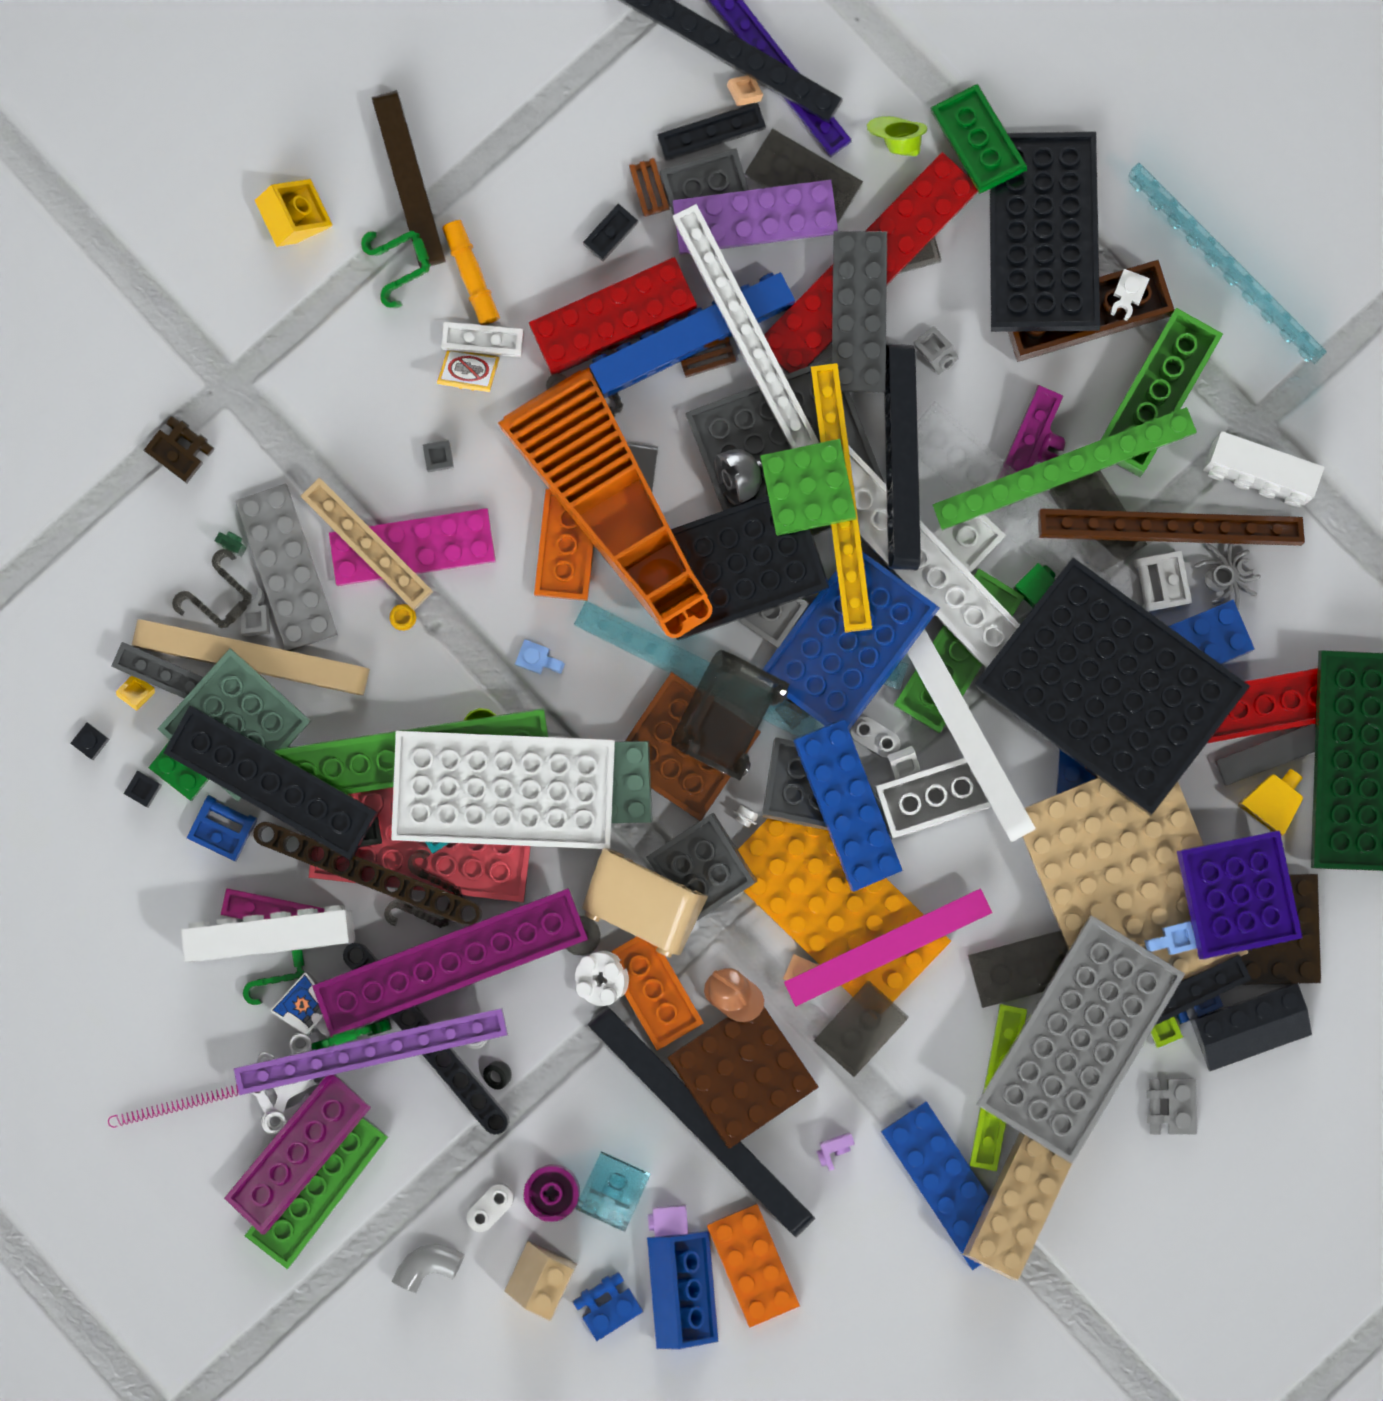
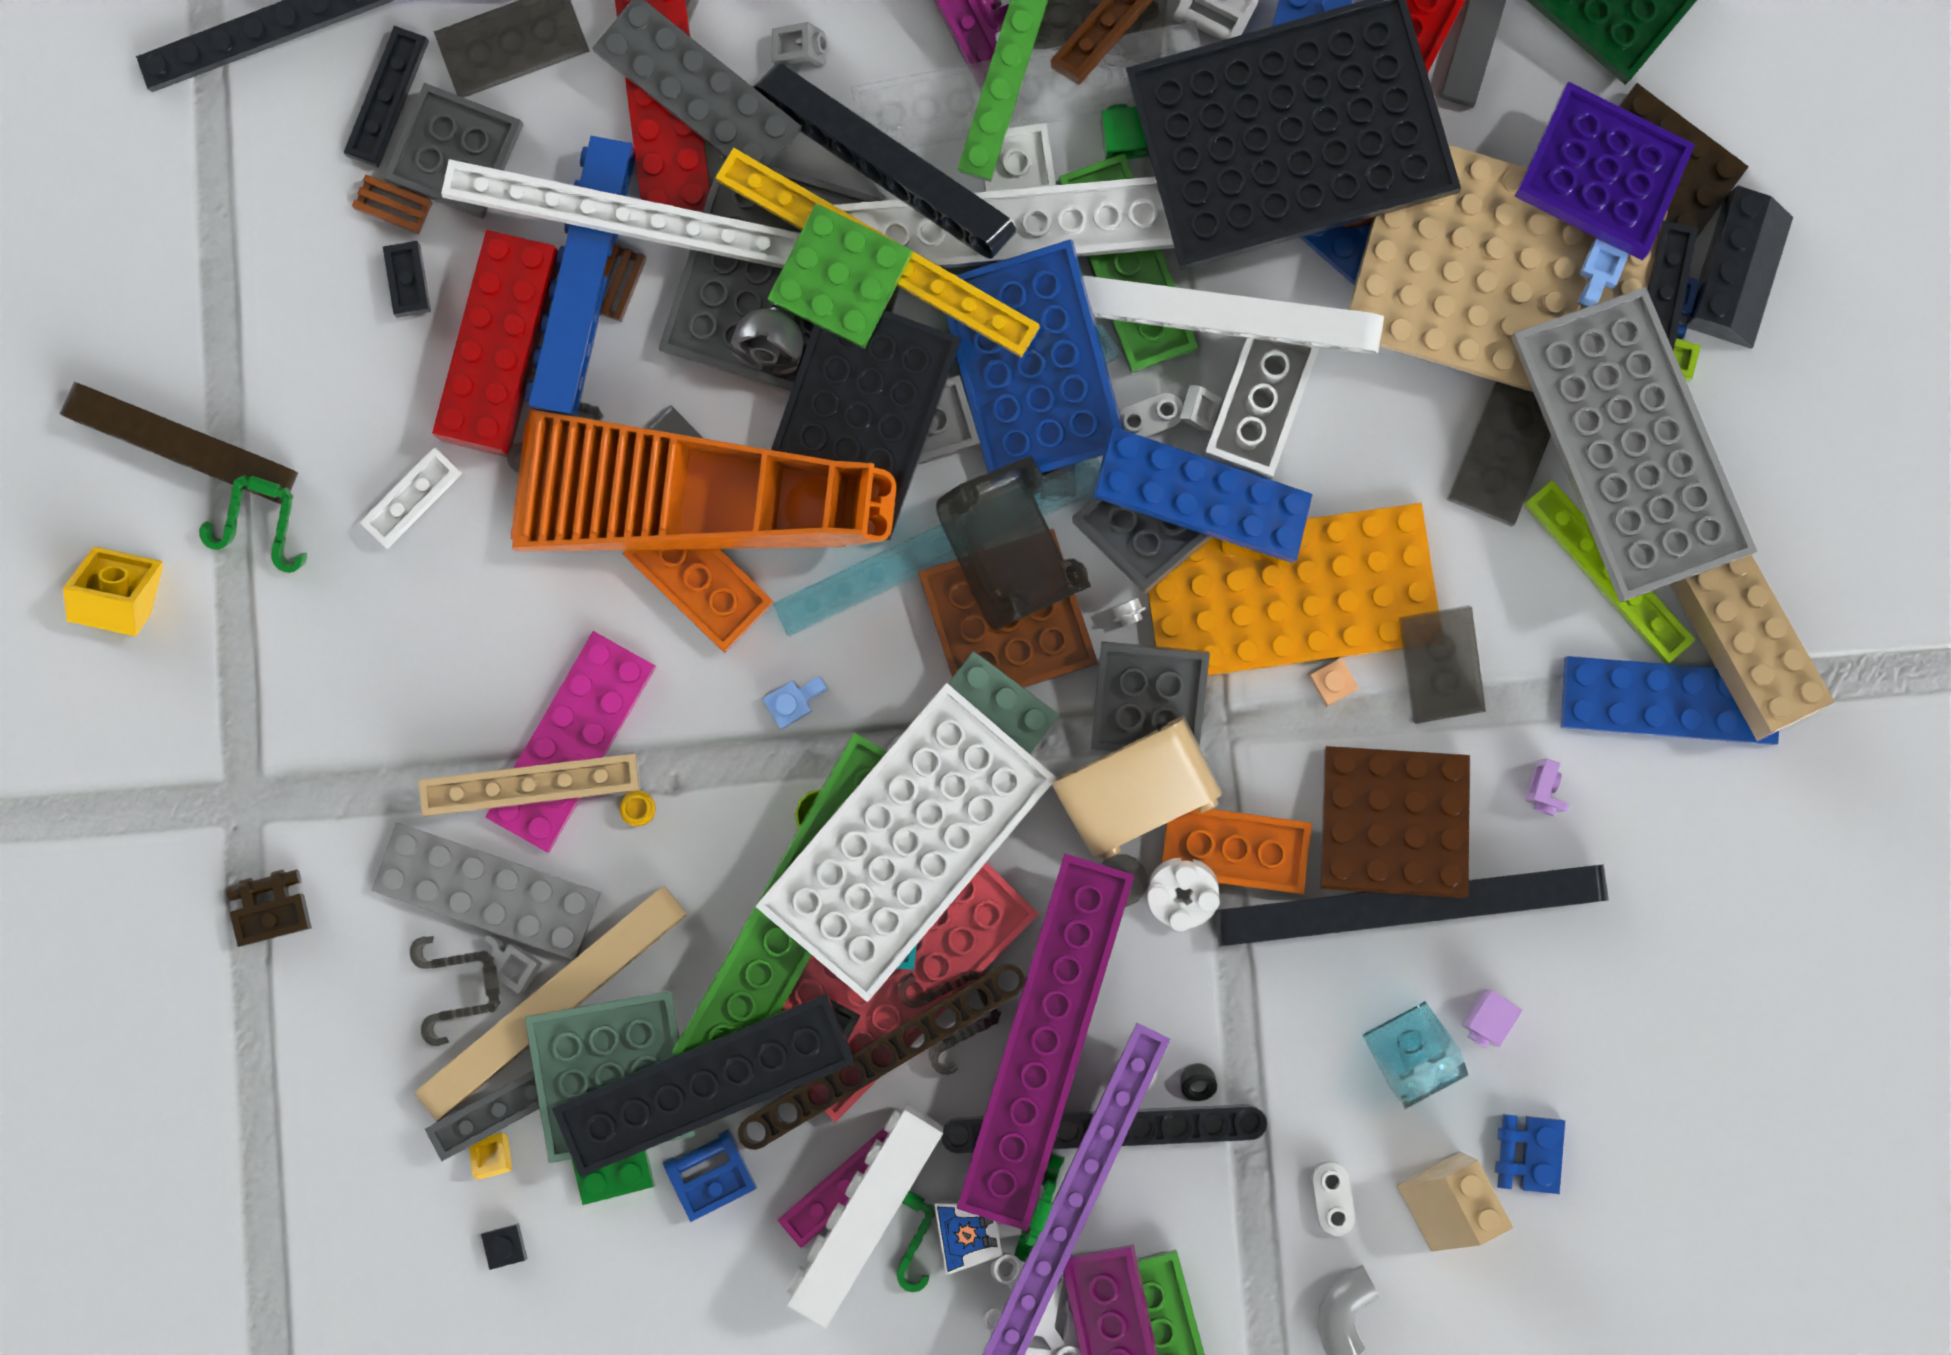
camera: 60 degrees left, 0 degrees up
black plate [124,771,162,808] -> none
clear green plate [214,531,247,557] -> none
dark grey plate [423,440,454,472] -> none
piece [437,350,500,392] -> none
light orange piece [442,220,500,325] -> none
magenta brick [523,1164,580,1222] -> none
blue slope [647,1231,718,1349] -> none
medium lavender plate [673,180,838,255] -> none
nougat piece [704,968,764,1022] -> none
orange plate [707,1203,800,1328] -> none
light nougat plate [727,75,763,106] -> none
dark pink tile [784,888,993,1007] -> none
light grey plate [1147,1079,1197,1134] -> none
yellow torso [1238,769,1304,836] -> none

